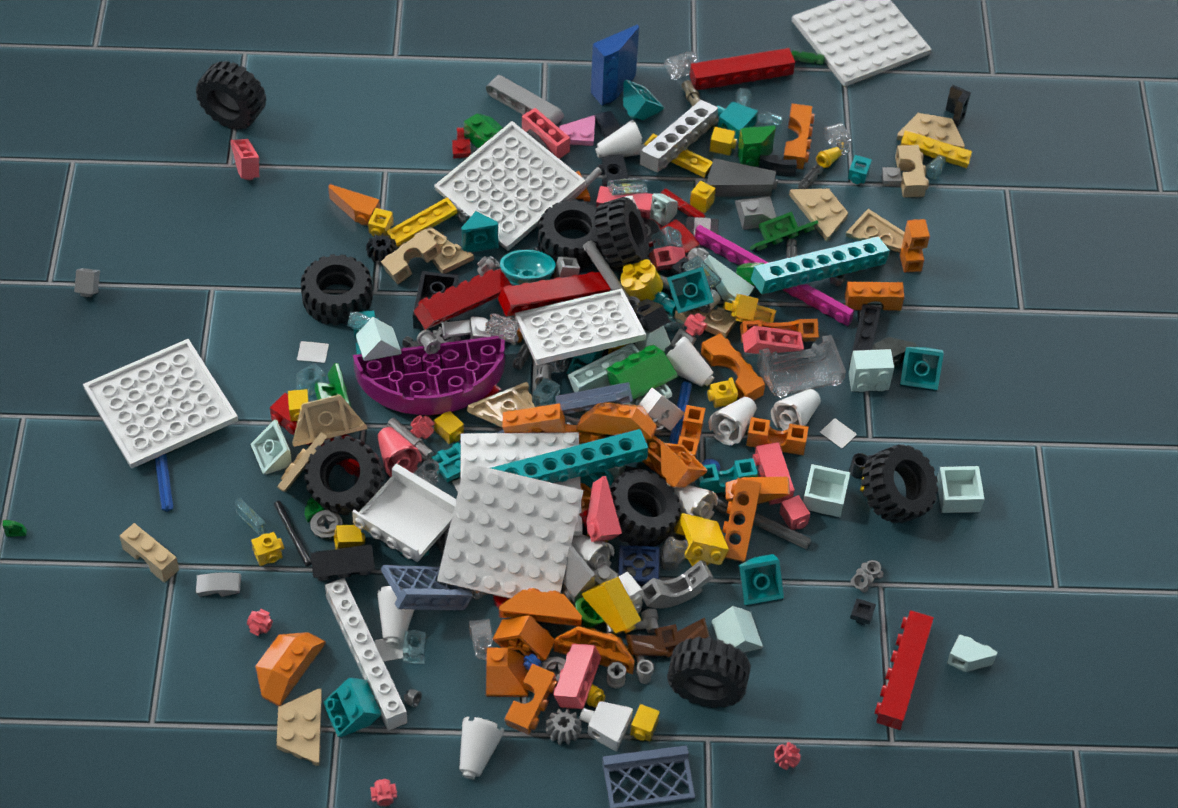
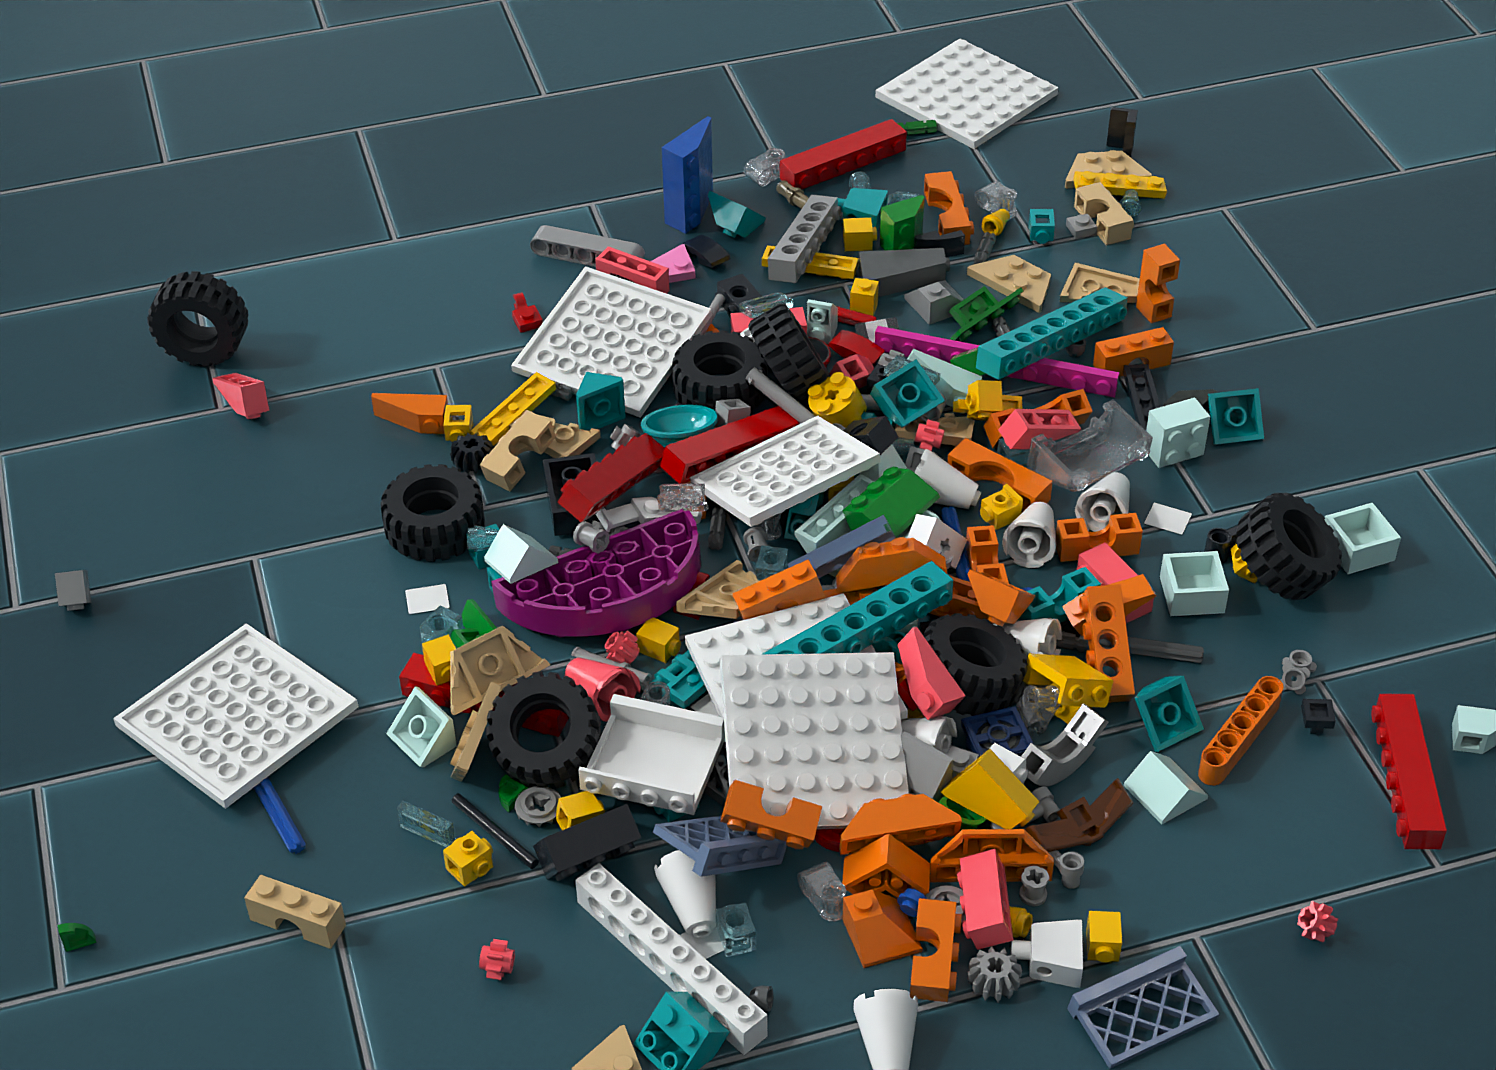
camera: 15 degrees left, 10 degrees down
light grey slope [196,572,241,597] -> none
orange wedge [255,632,326,707] -> none
green slope [464,113,503,149] -> none
white cone [595,120,645,158] -> none
clear light blue brick [651,226,683,249] -> none
black tyre [667,637,751,708] -> none
coral brick [780,495,810,530] -> none
none -> orange arch [720,780,822,849]
none -> orange beam [1198,676,1284,786]

